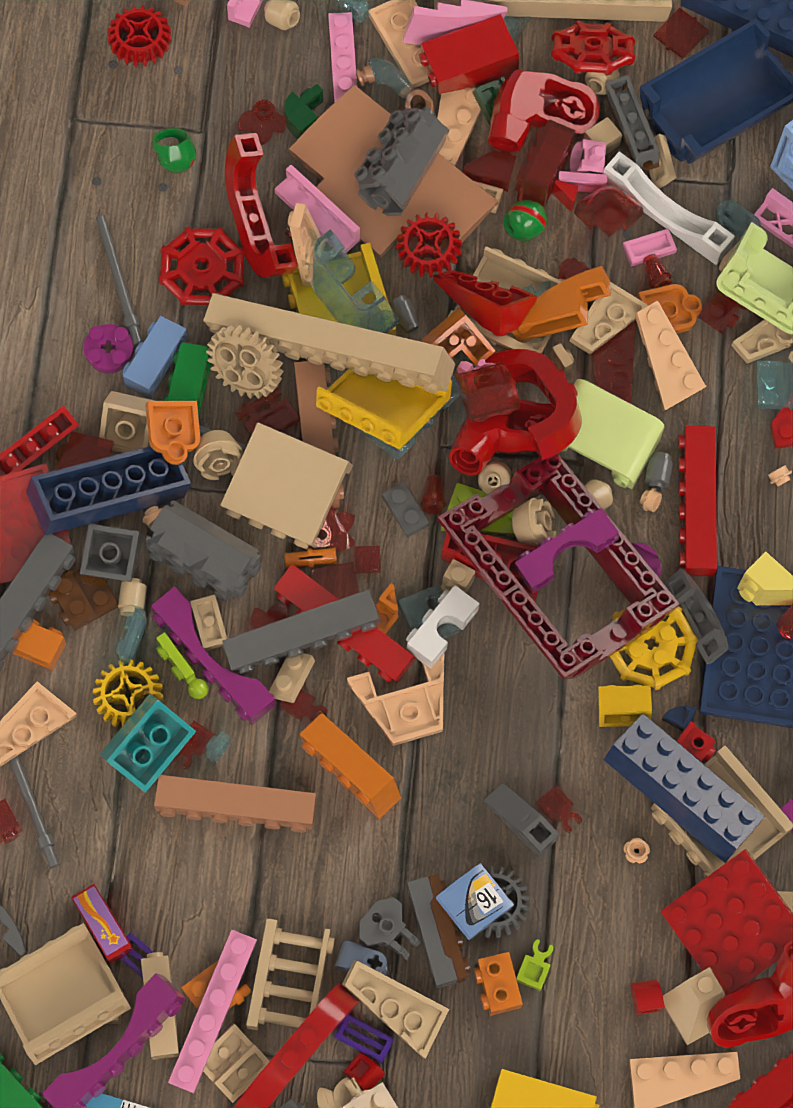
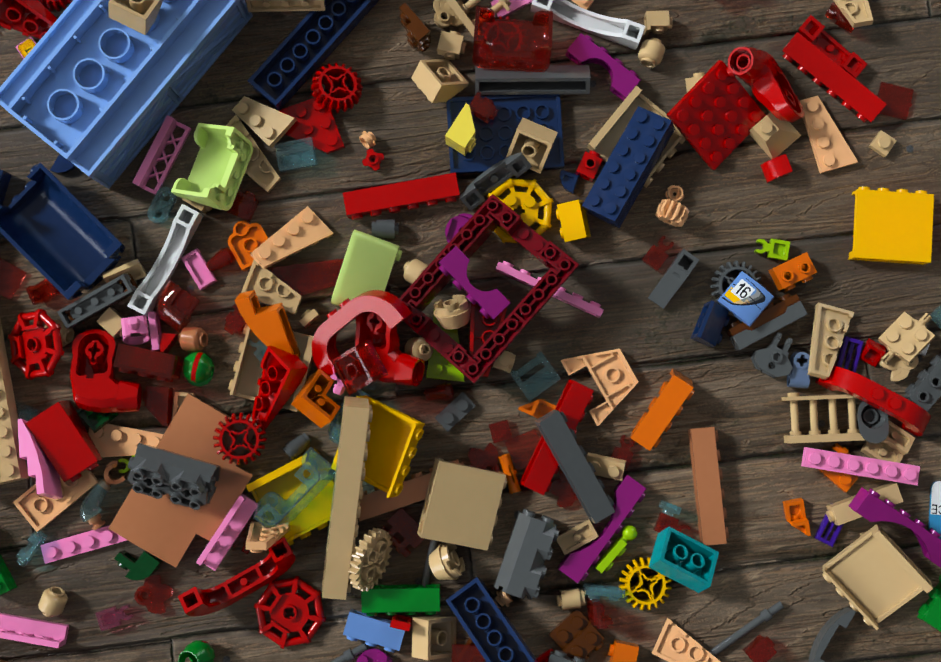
camera: 100 degrees left, 15 degrees up
slope [71,884,133,964] -> none
dark grey slope [80,524,143,582] -> none
orange plate [145,401,200,465] -> none
white arch [406,586,479,669] -> none
light nougat plate [640,488,662,512] -> none
none -> clear red bracket [26,279,61,305]
none -> clear pink plate [95,604,134,631]
none -> nougat head [178,327,208,352]
none -> red plate [362,149,384,171]
none -> red tile [390,614,412,631]
none -> bright pink plate [495,261,604,318]
none -> tan slope [506,118,558,174]
none -> clear red bracket [587,596,613,629]
none -> light nougat gear [655,199,689,227]
none -> dark blue slope [690,300,730,347]
none -> orange slope [782,498,811,536]
none -> dark grey piece [857,401,889,444]

